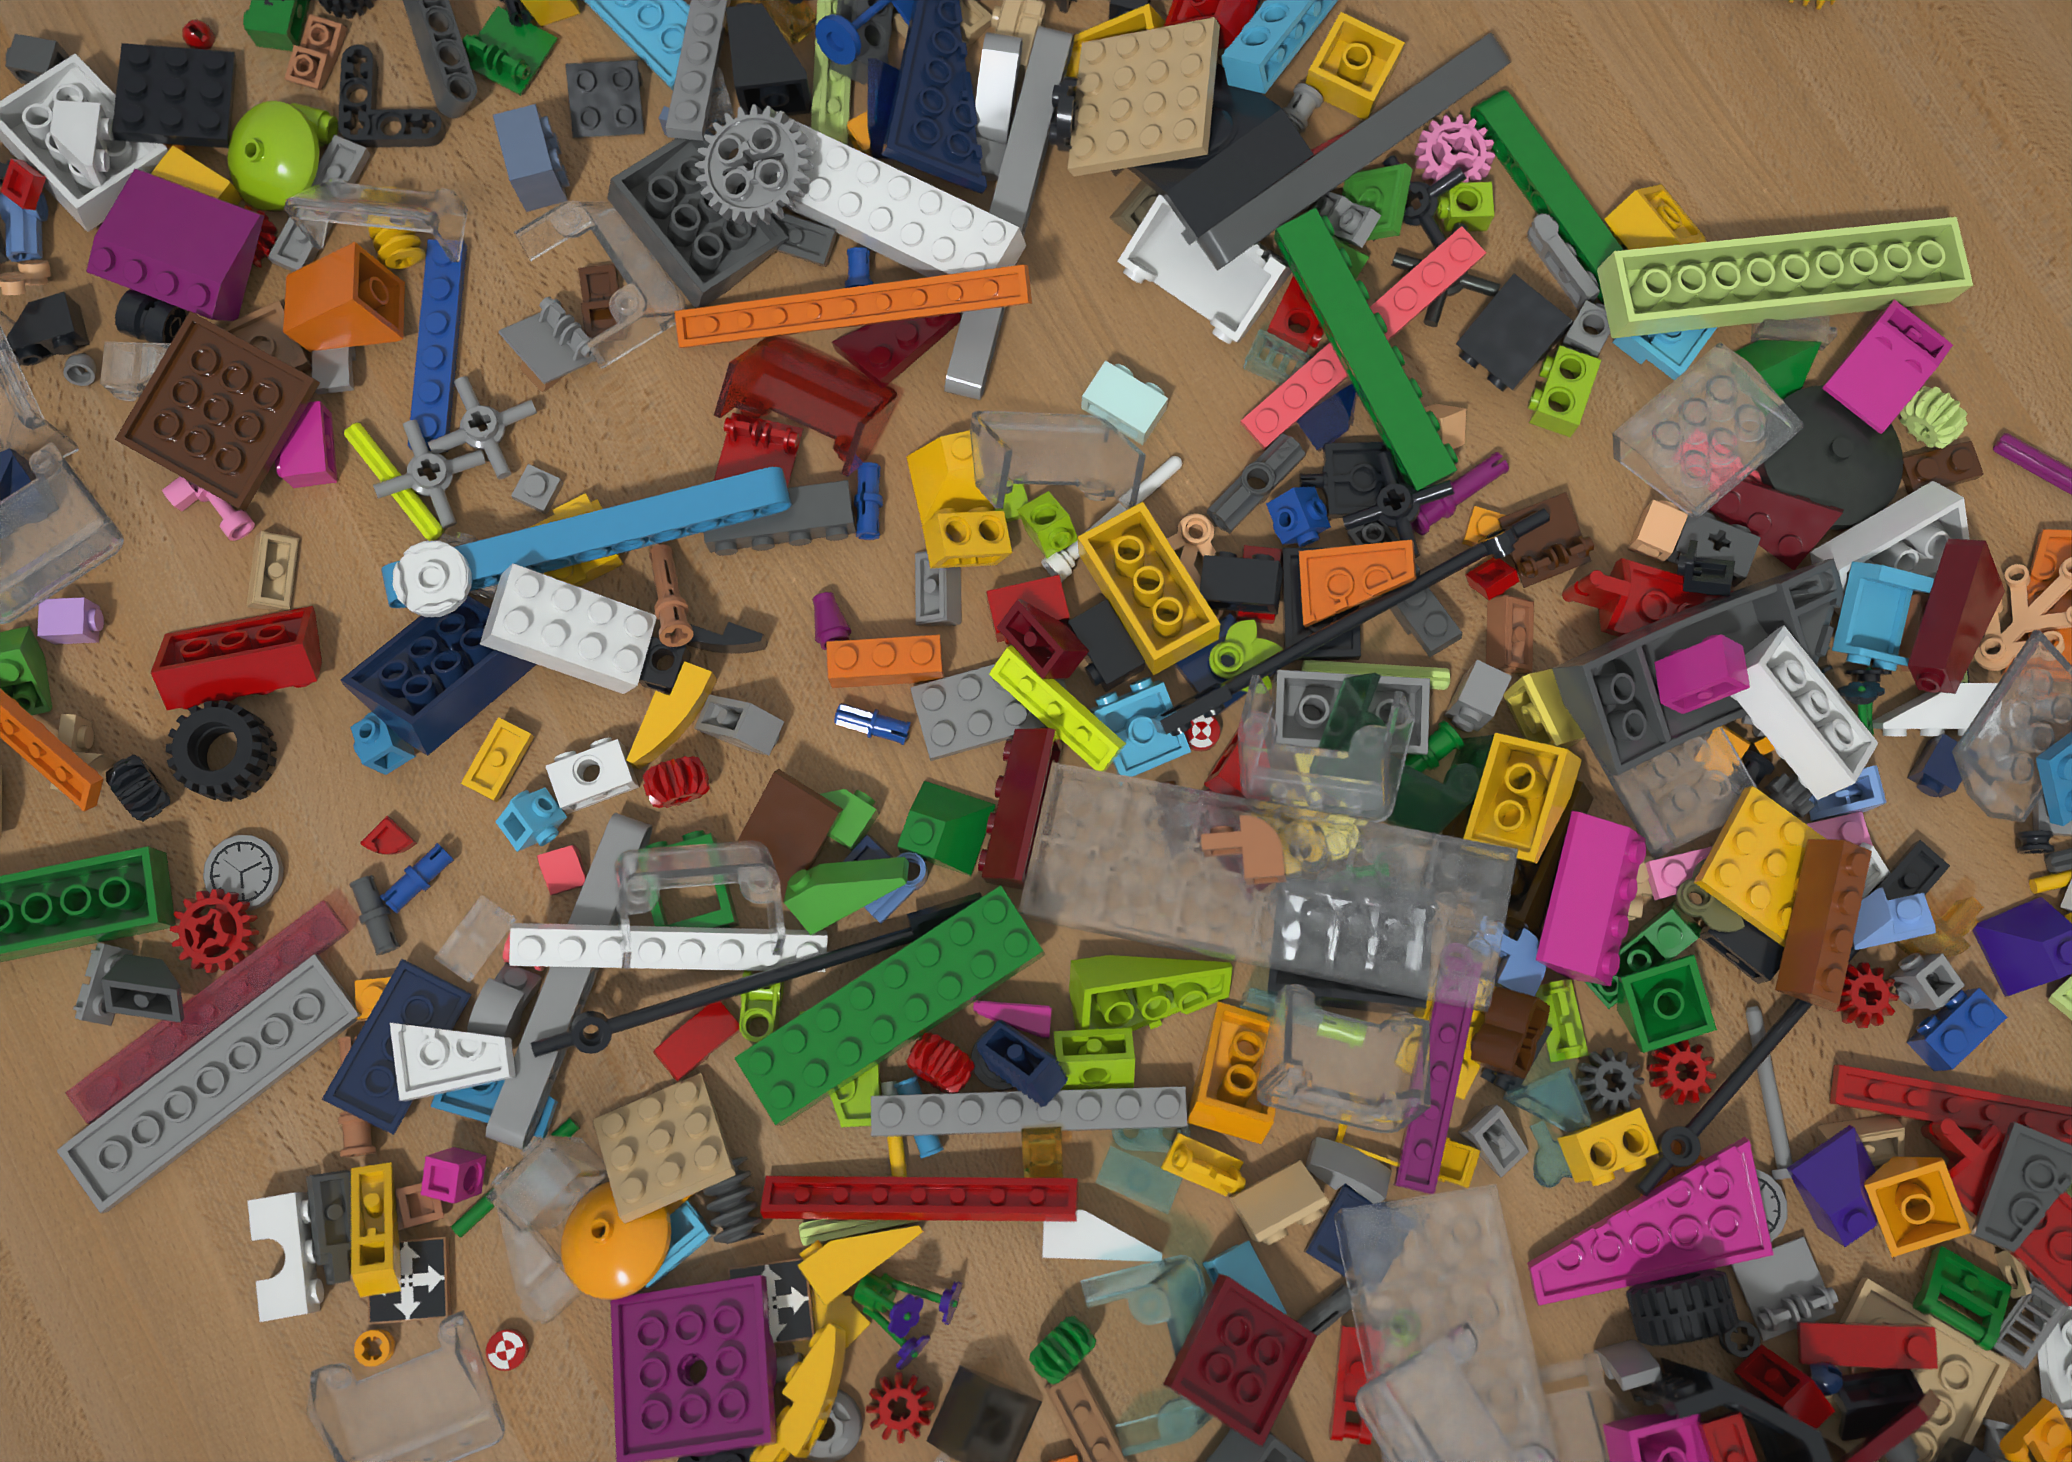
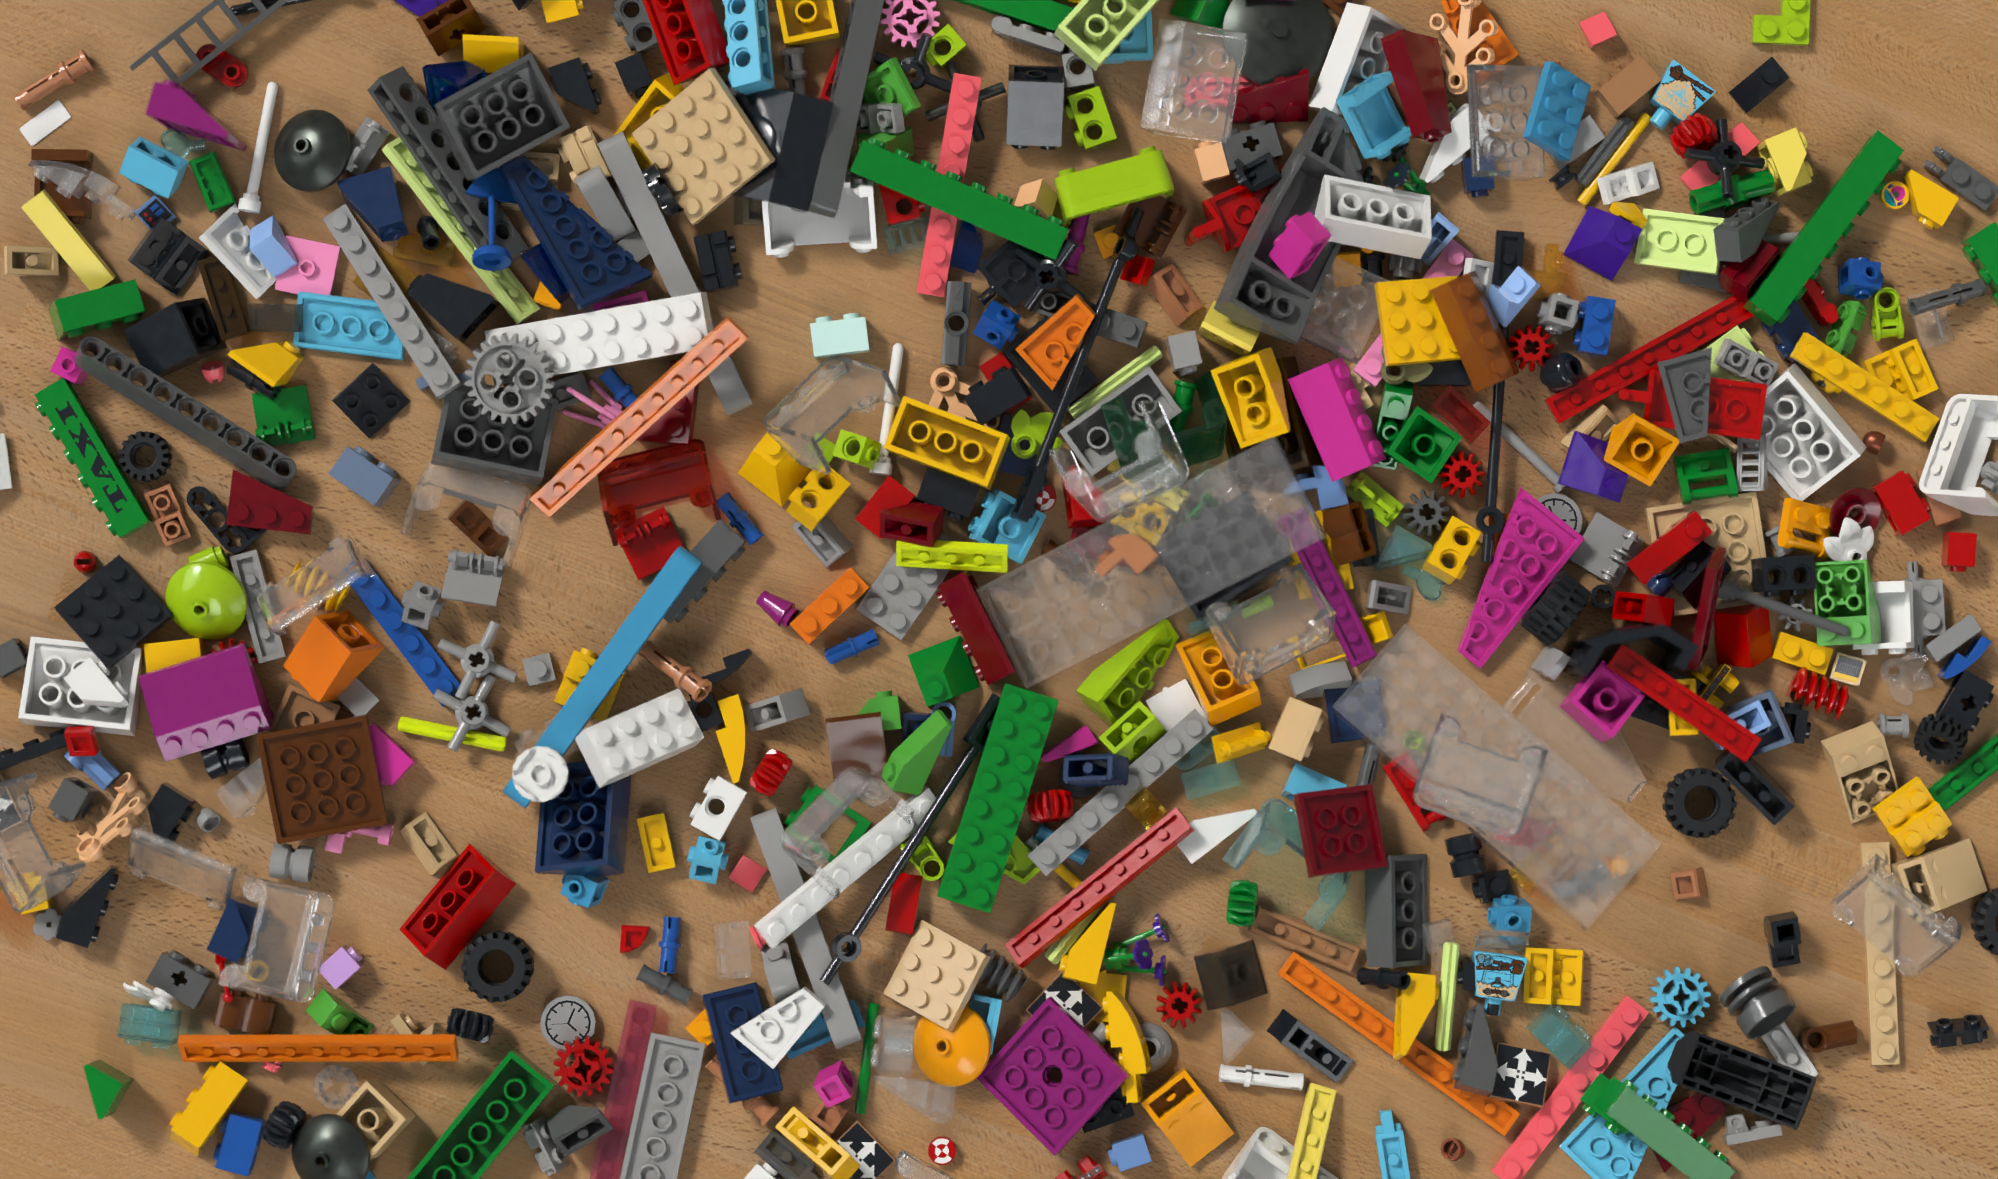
camera: 40 degrees left, 10 degrees up
none -> dark red wing [226,470,314,535]
none -> light grey wheel [269,842,315,883]
none -> light grey brick [401,580,444,630]
none -> bright pink plant [562,379,623,429]
none -> black brick [693,230,743,293]
none -> lime windscreen [1054,146,1174,226]
none -> white piece [1145,679,1208,735]
none -> clear red brick [1428,385,1491,445]
none -> black head [1540,352,1583,392]

